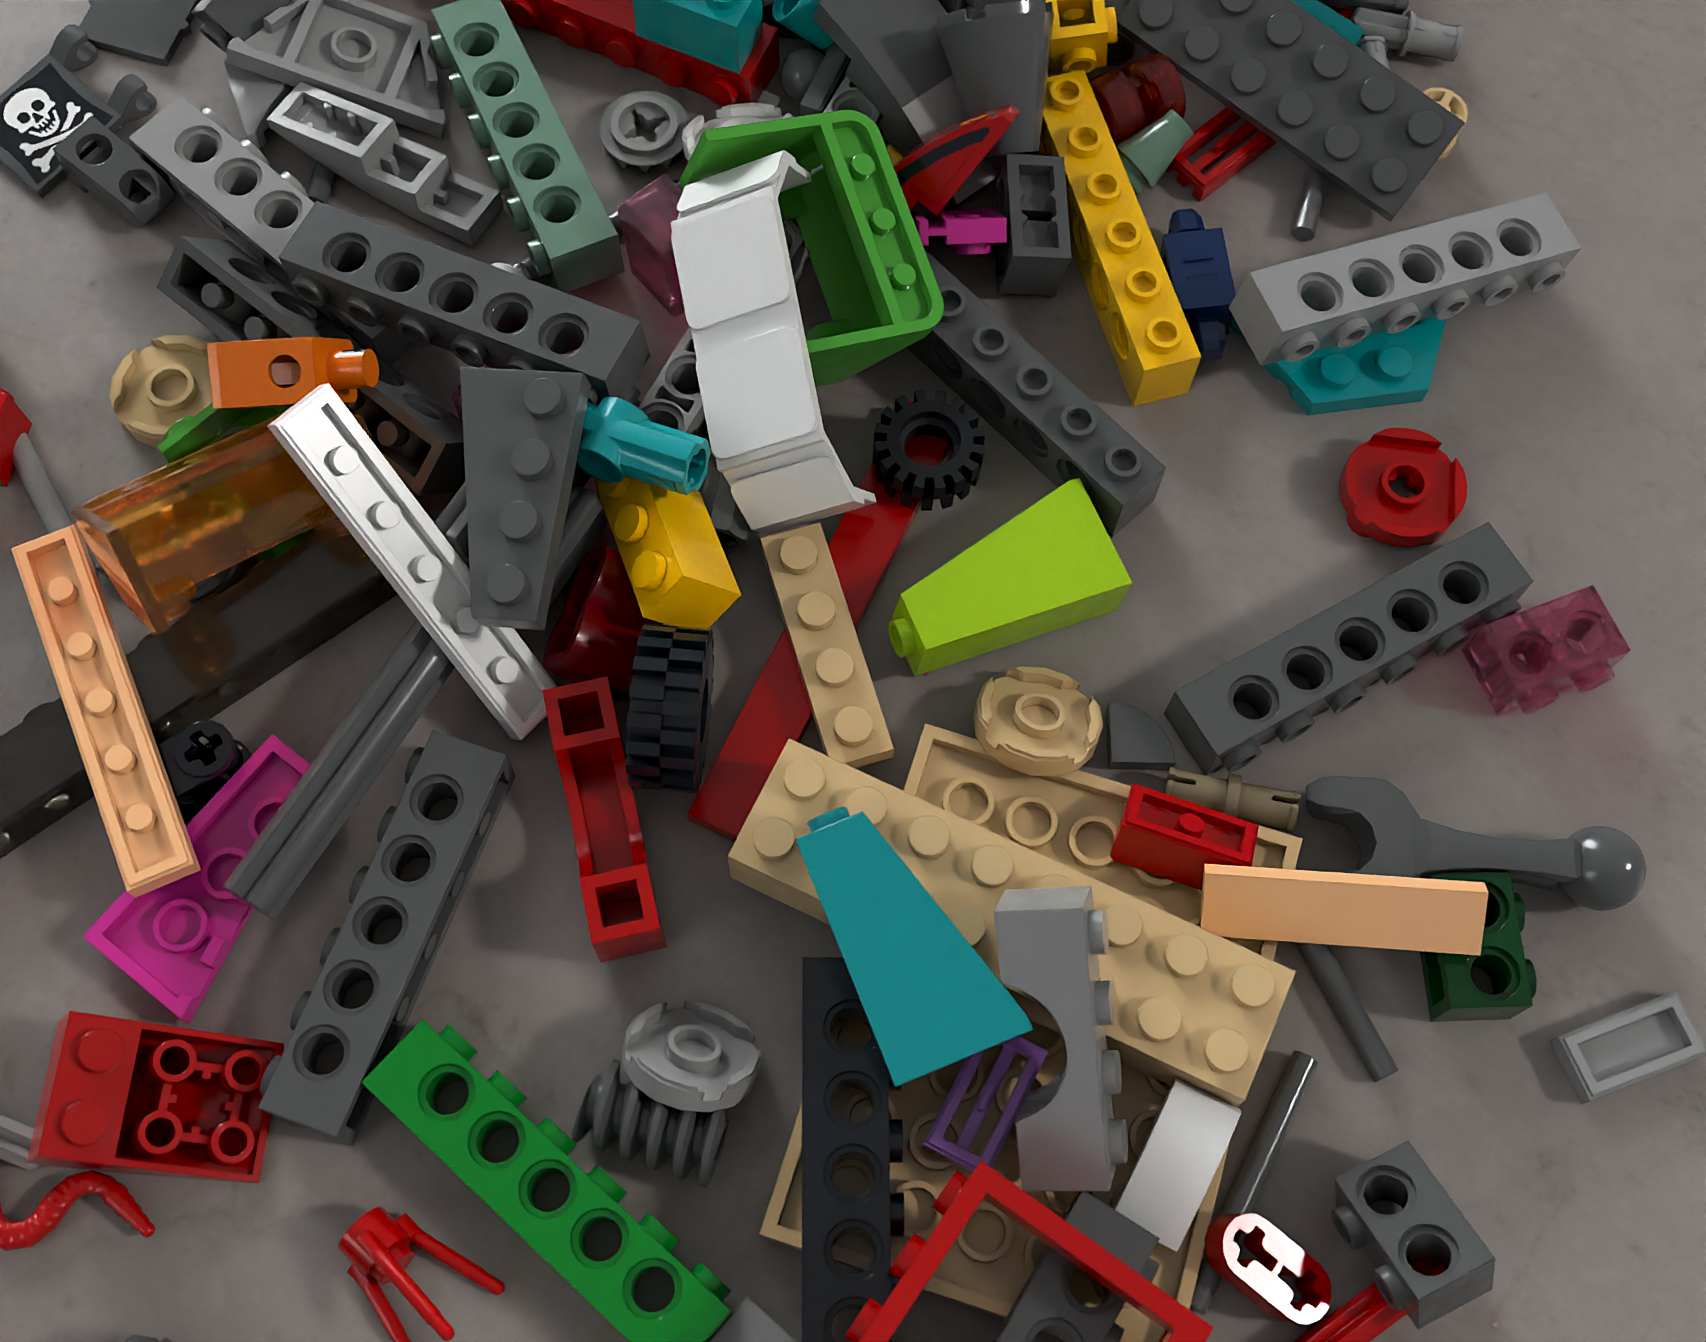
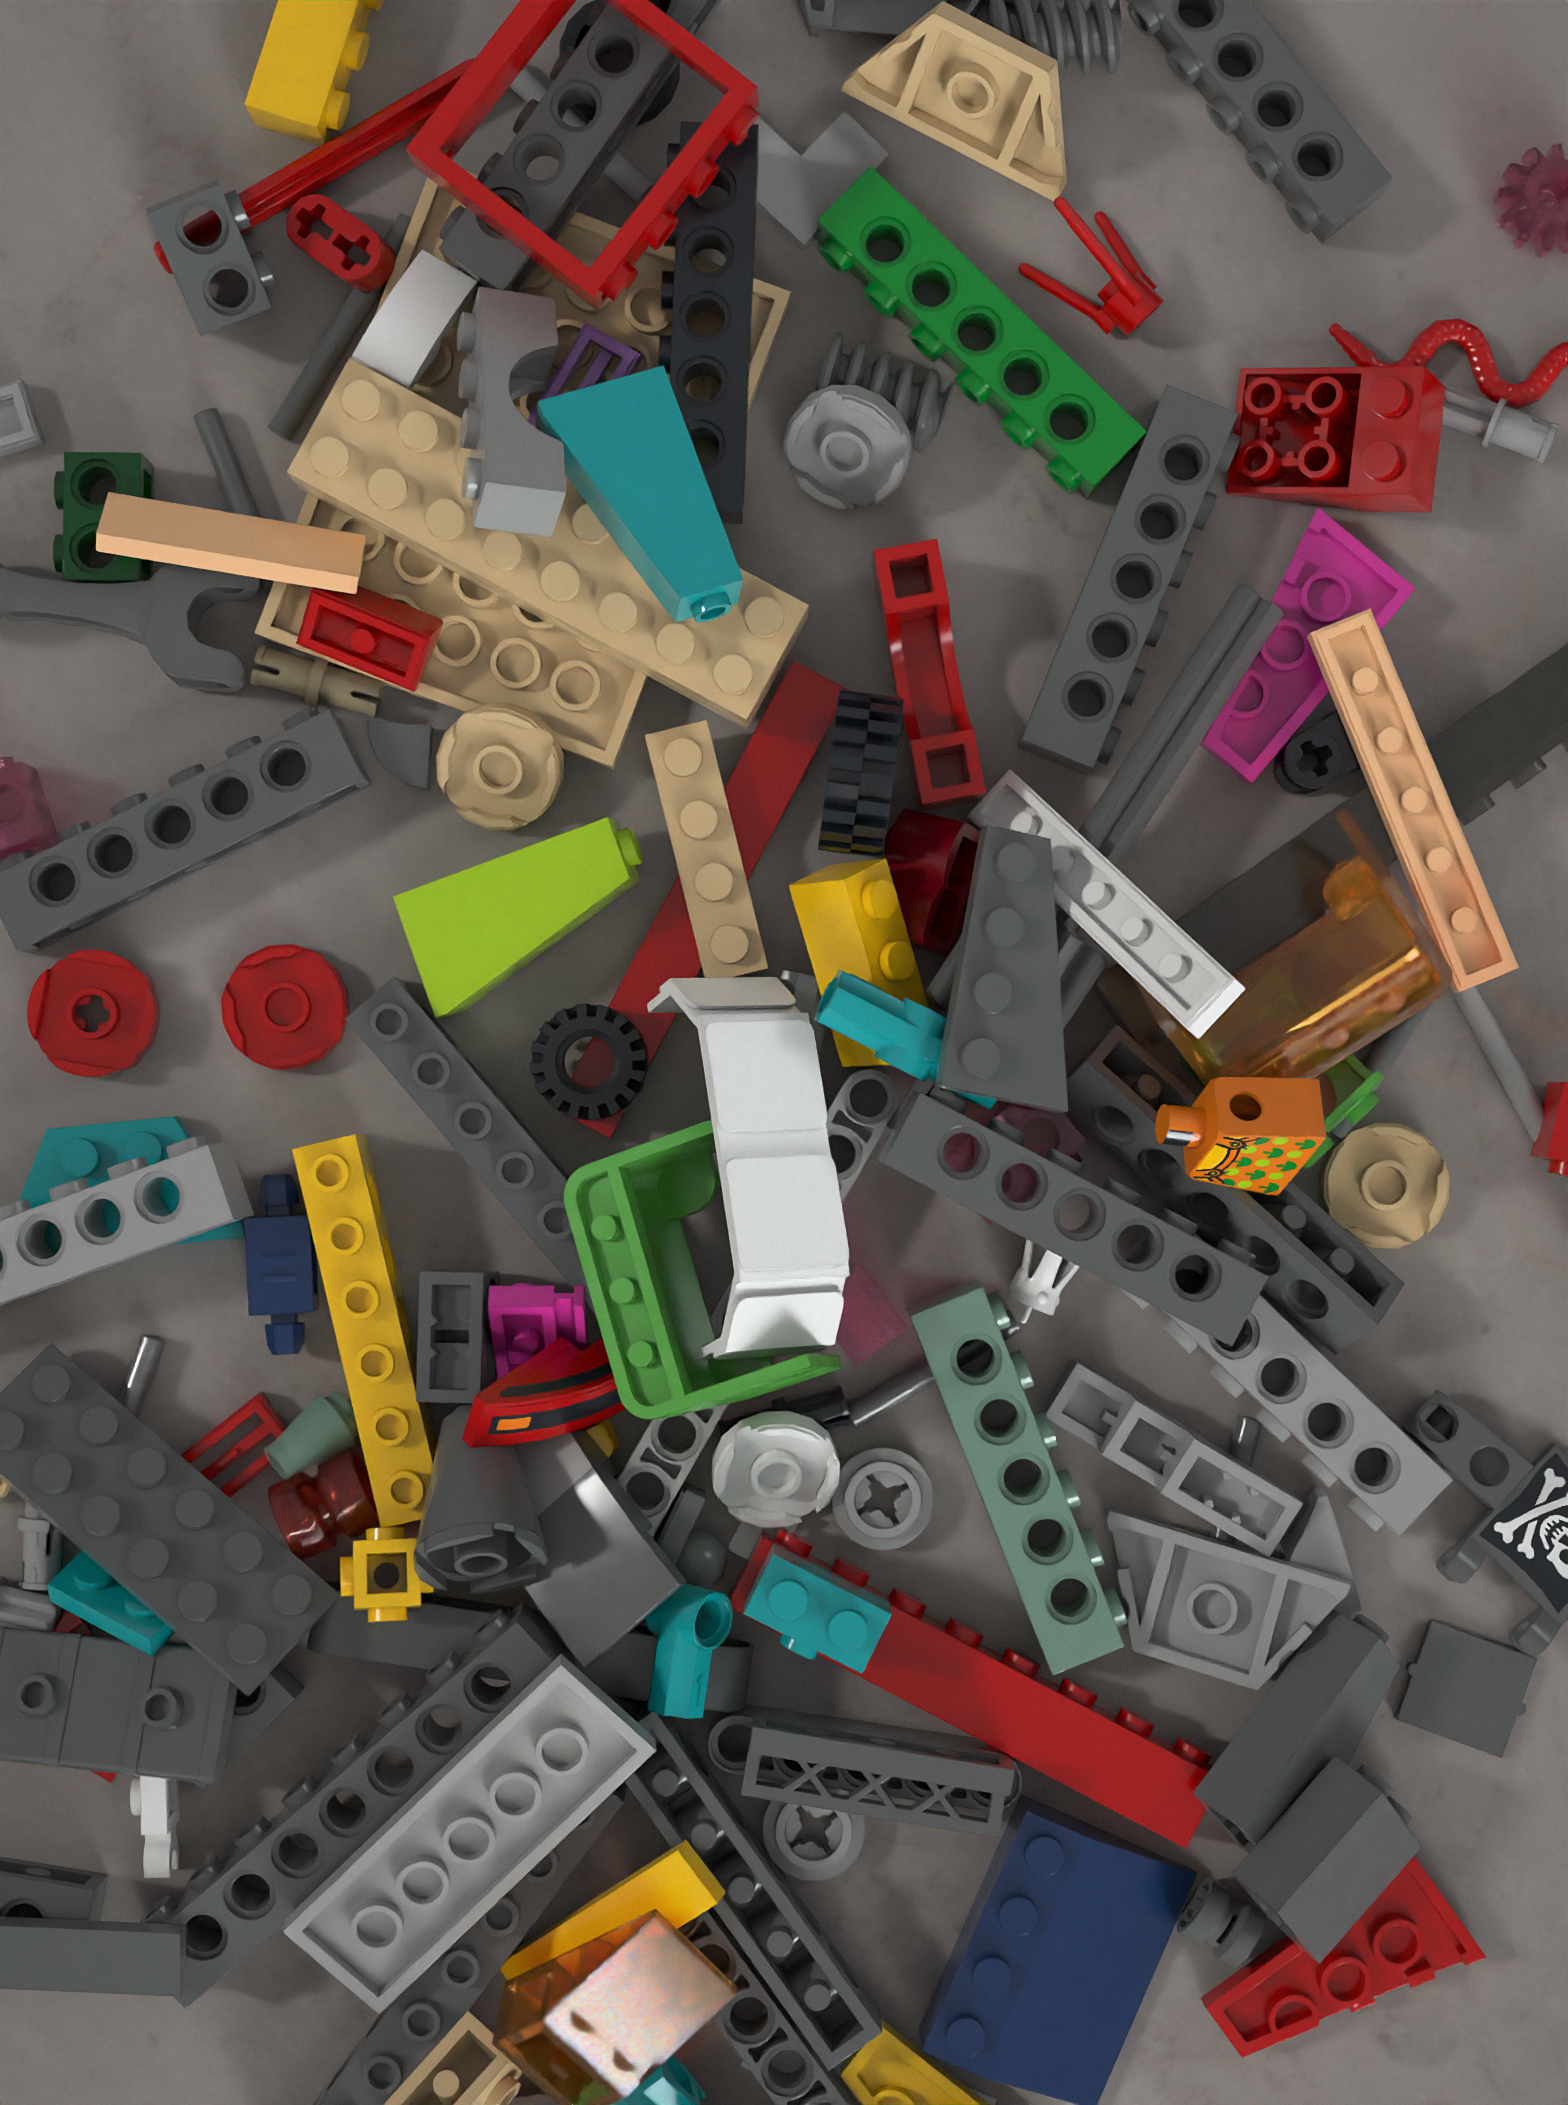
camera: 175 degrees left, 20 degrees up
none -> red tile [221,944,350,1070]

